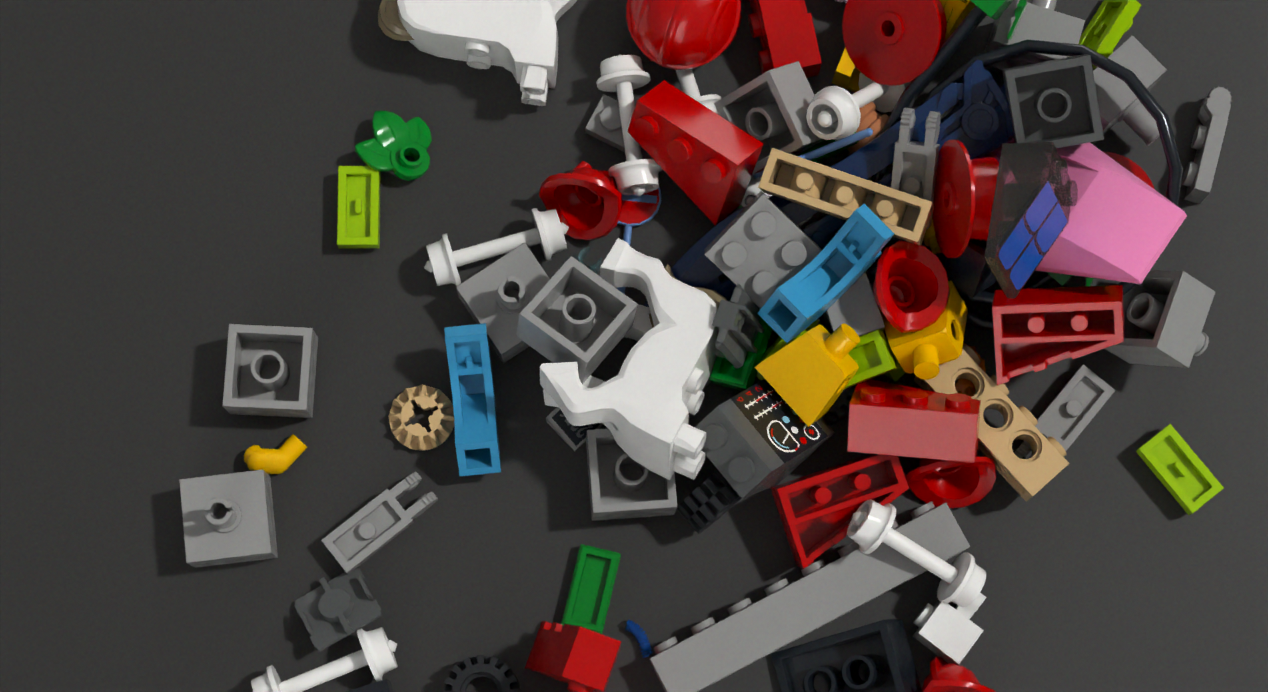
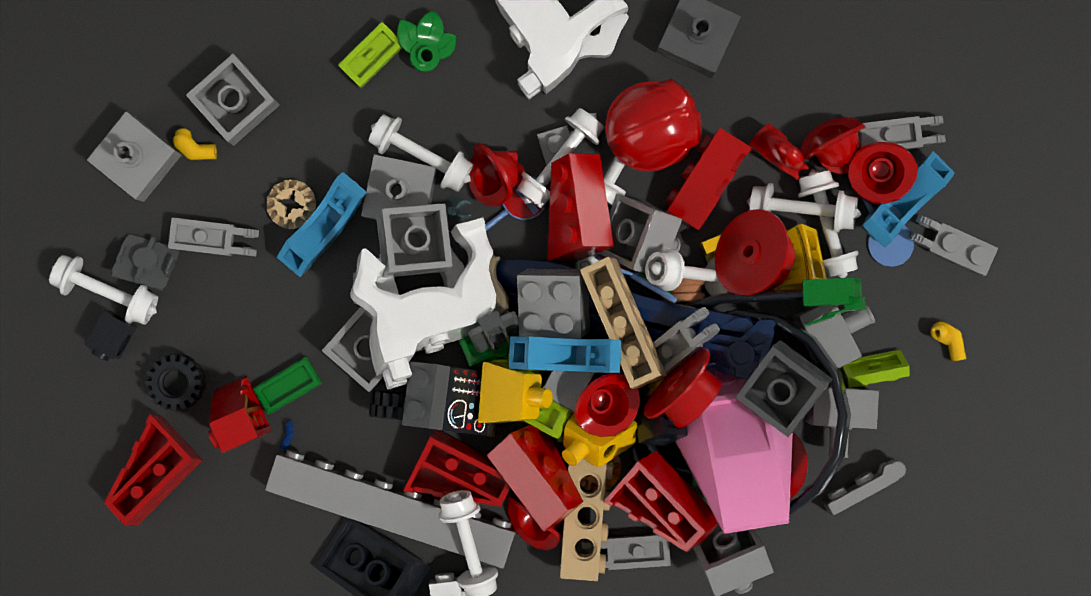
camera: 45 degrees right, 10 degrees up
clear smoke slope [985,142,1078,298] -> none

